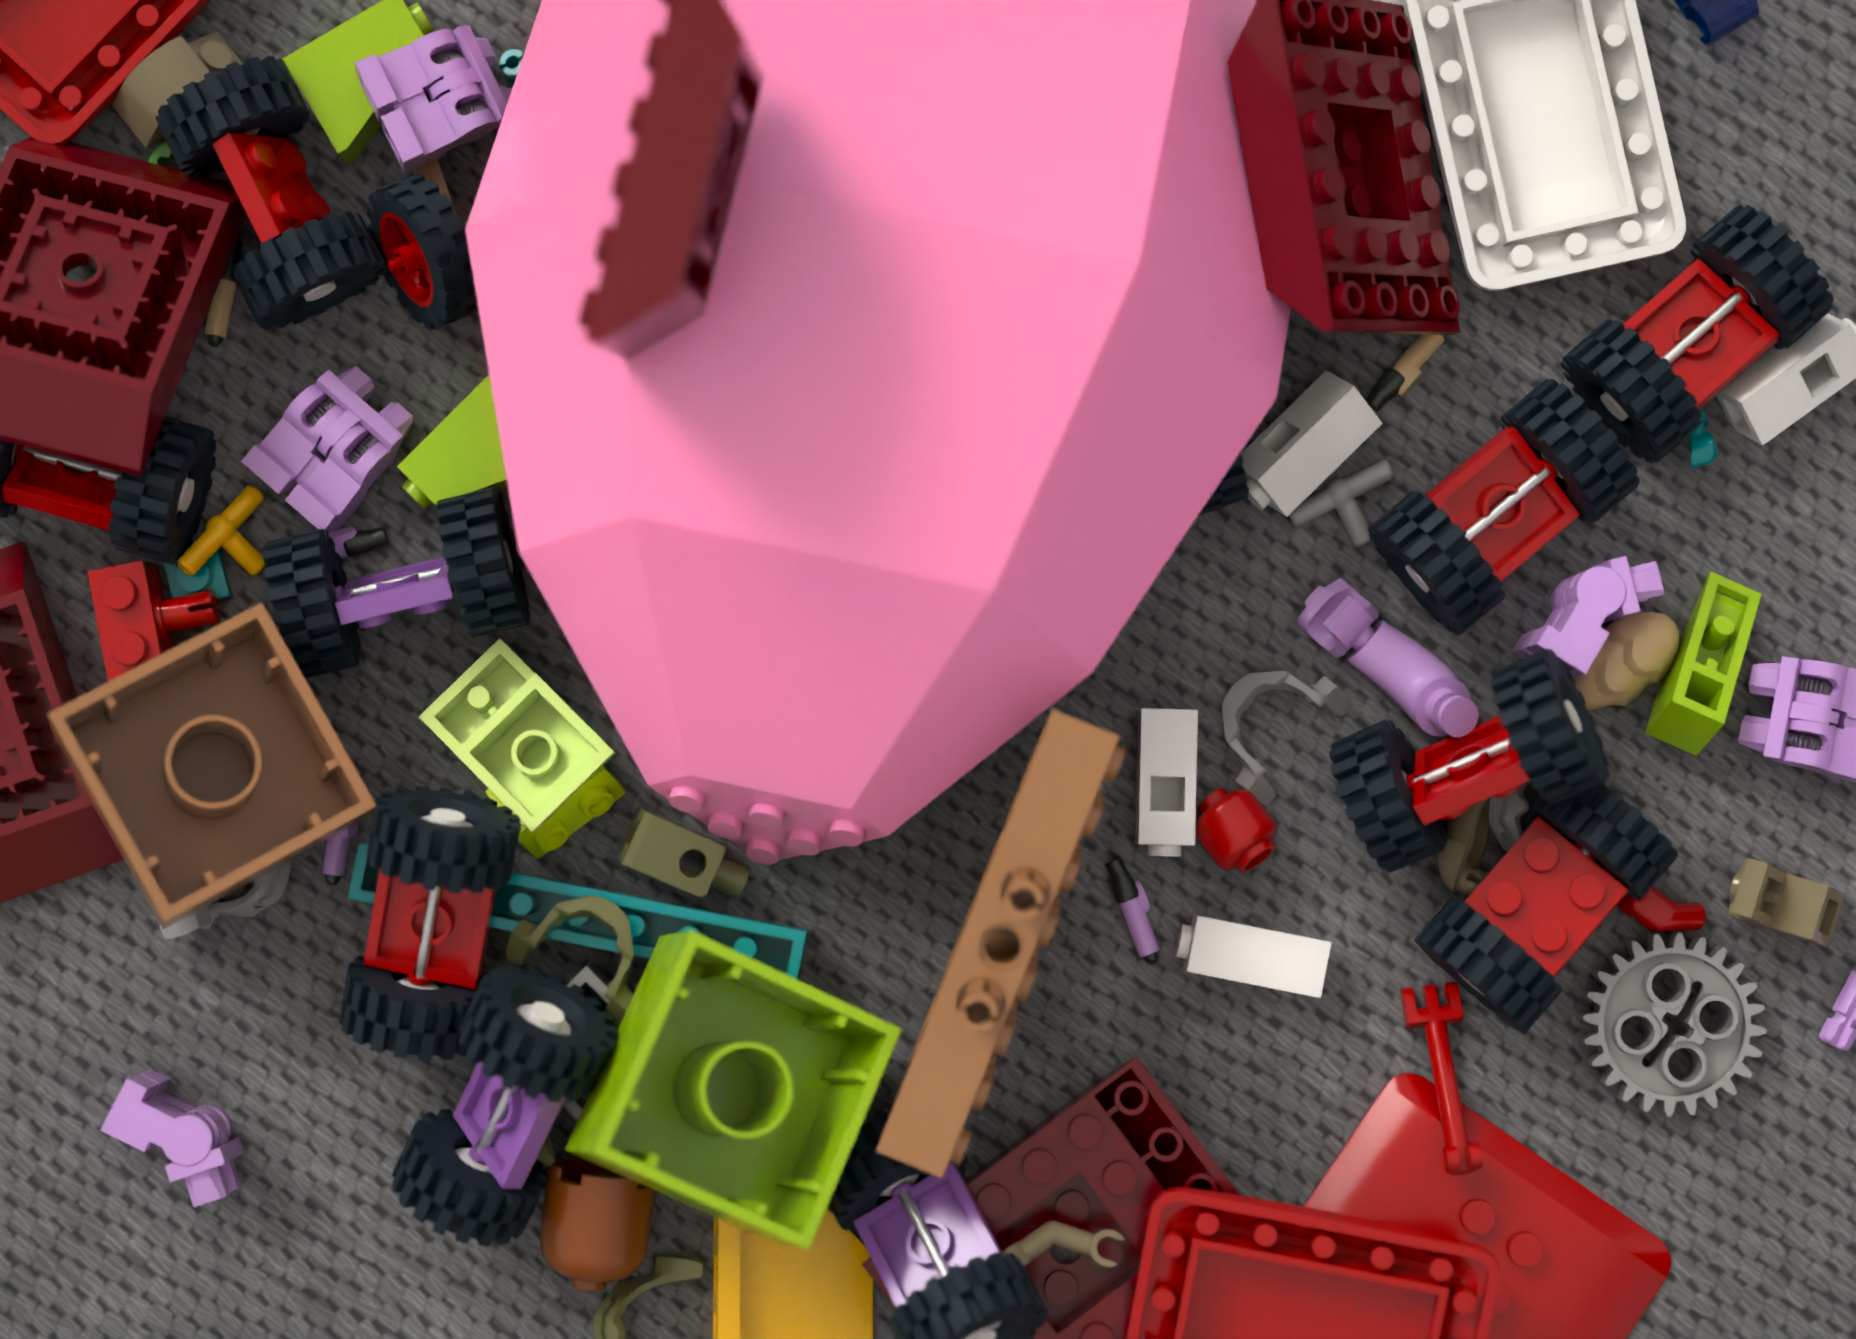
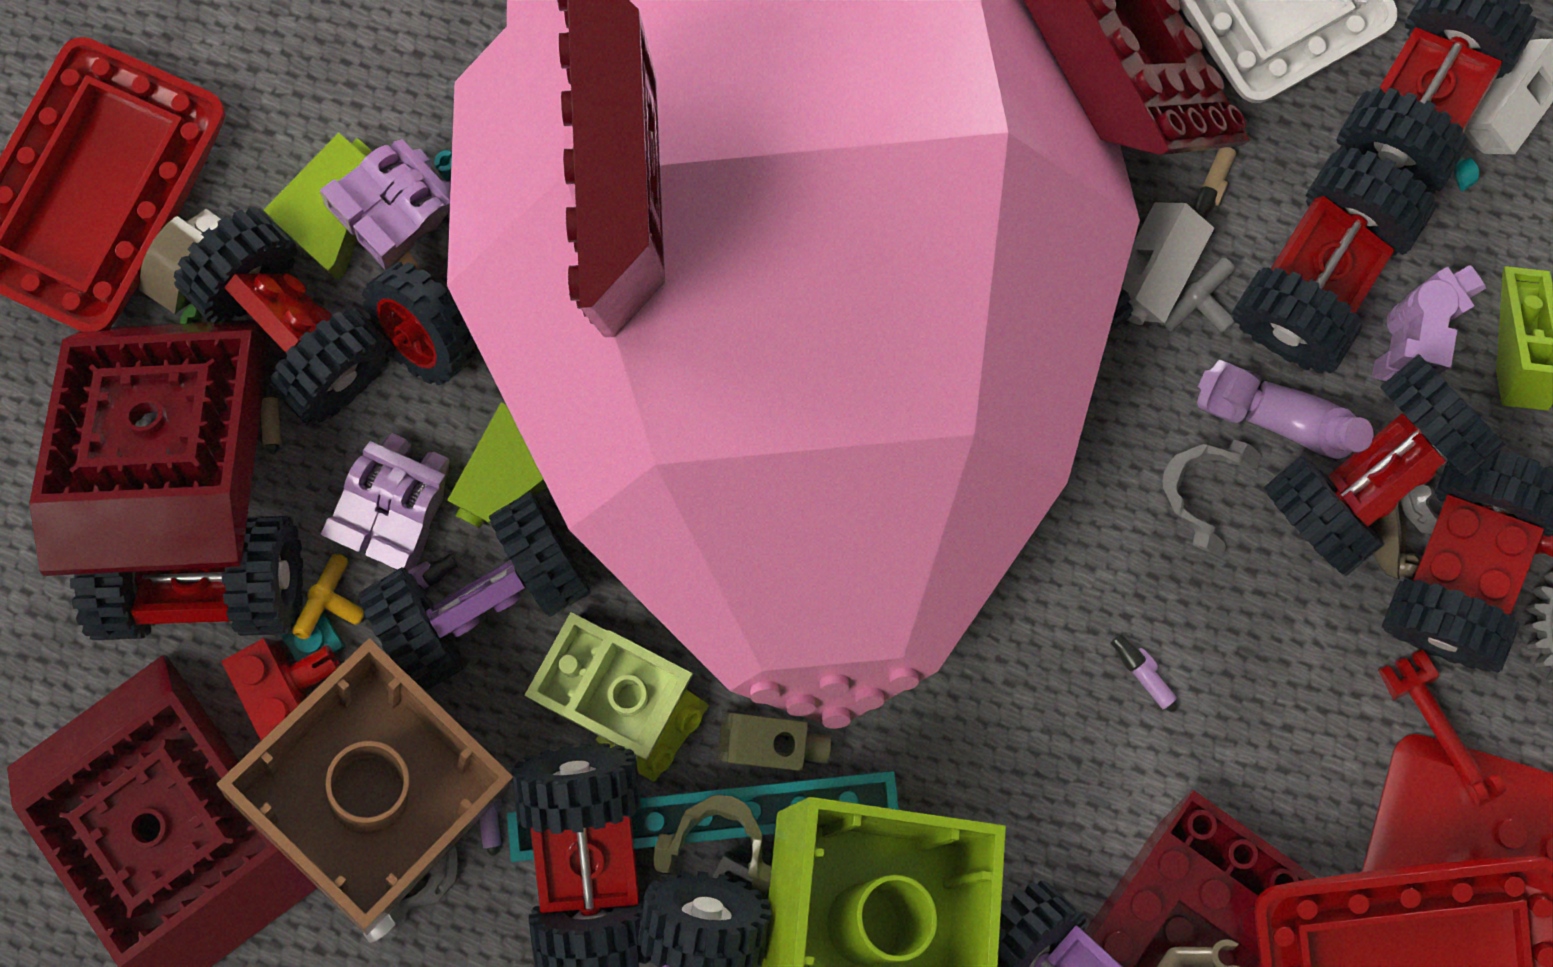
camera: 15 degrees left, 5 degrees down
medium nougat brick [876,709,1126,1178] -> none
white brick [1135,708,1198,857] -> none
white brick [1175,915,1332,998] -> none
red head [1195,788,1278,874] -> none
tan arm [1573,612,1680,710] -> none

